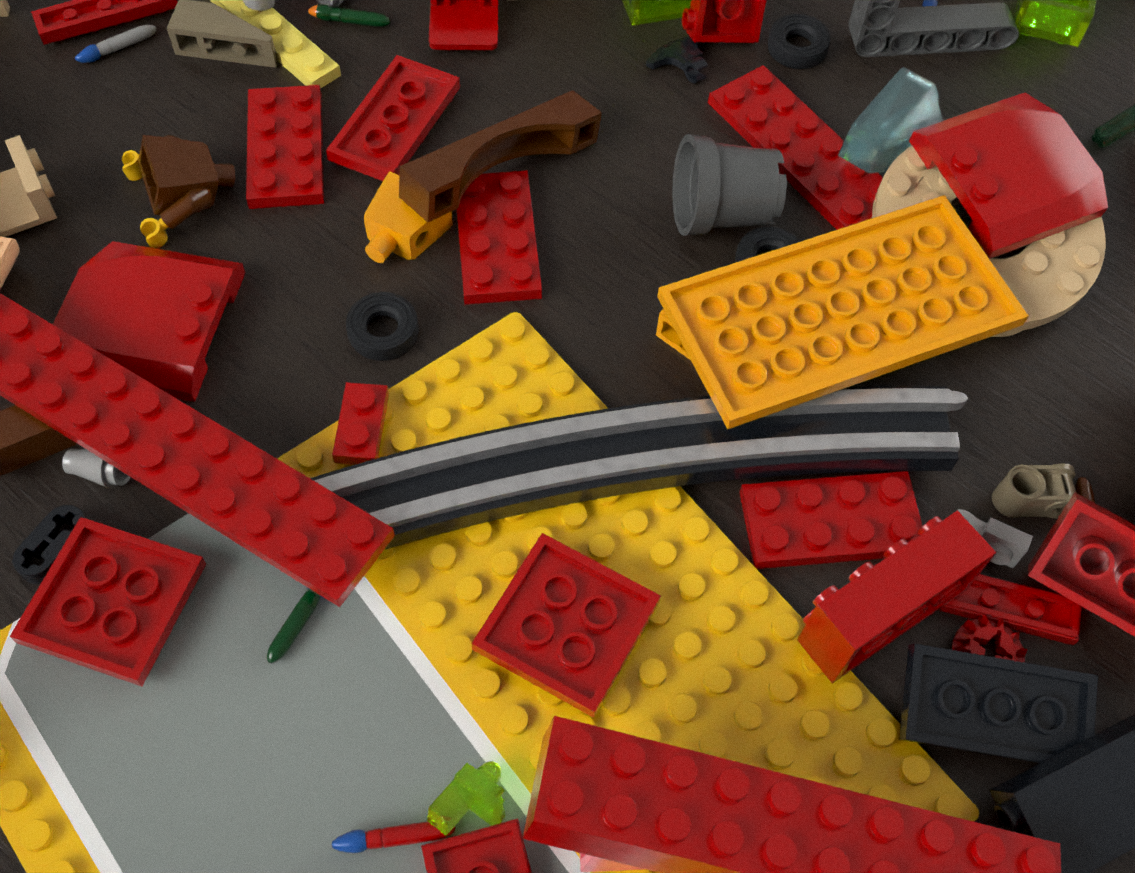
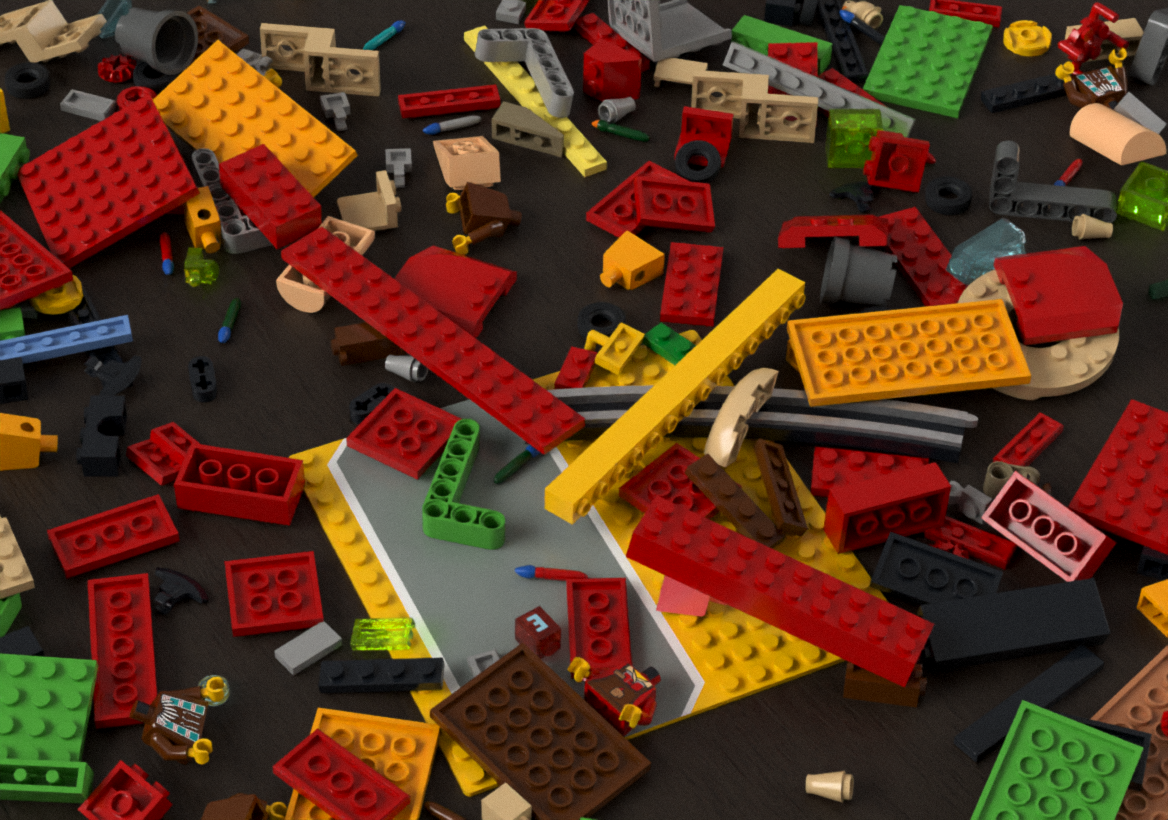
camera: 15 degrees right, 15 degrees down
red plate [246,85,324,209] -> none
reddish brown arch [399,90,602,222] -> none
clear neon green piece [427,761,506,836] -> none
none -> light grey plate [385,148,412,188]
none -> bright green beam [422,419,505,550]
none -> light nougat slope [433,136,501,190]
none -> yellow brick [544,269,806,525]
none -> yellow plate [584,323,645,375]
none -> red plate [633,176,715,232]
none -> green hinge [642,322,696,365]
none -> black tyre [675,140,721,184]
none -> reddish brown plate [685,454,786,549]
none -> tan brick [704,368,779,467]
none -> reddish brown plate [753,438,808,536]
none -> red wedge [778,215,889,248]
none -> red tile [993,412,1064,467]
none -> tan cone [1072,214,1113,240]

